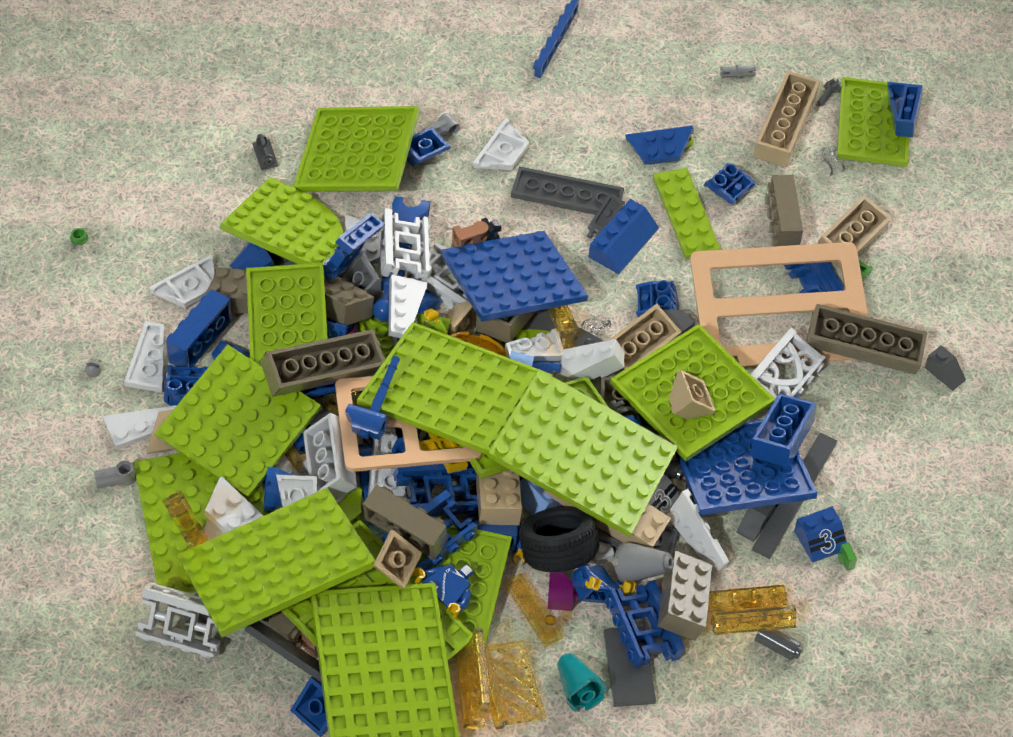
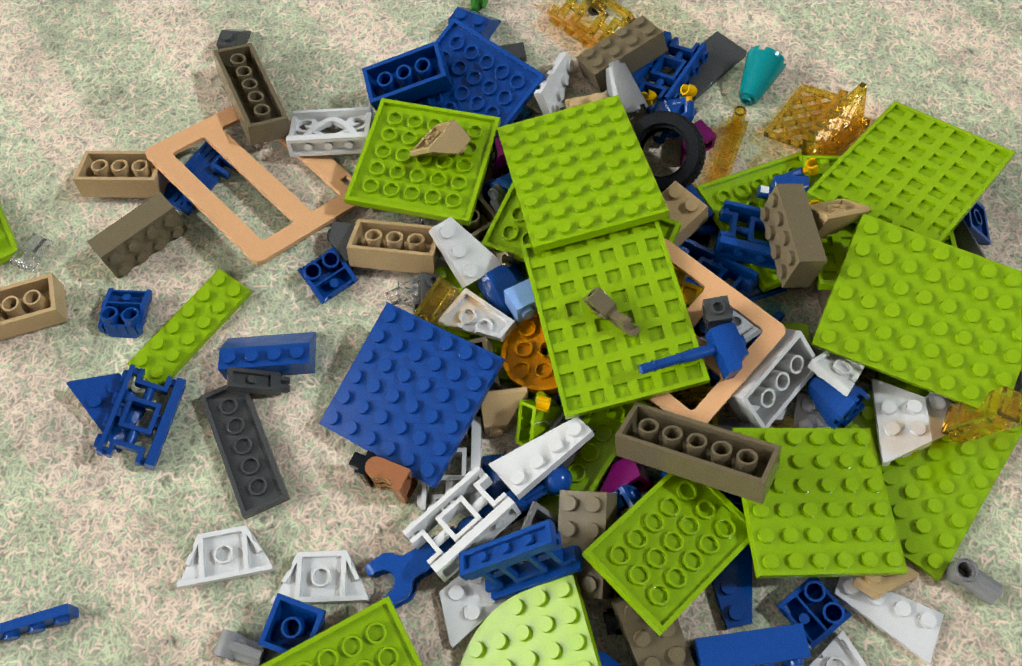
camera: 120 degrees left, 10 degrees up
none -> blue fence [93,364,186,471]
none -> white wing [271,550,370,605]
none -> dark tan piece [582,287,641,337]
none -> dark grey brick [701,295,733,332]

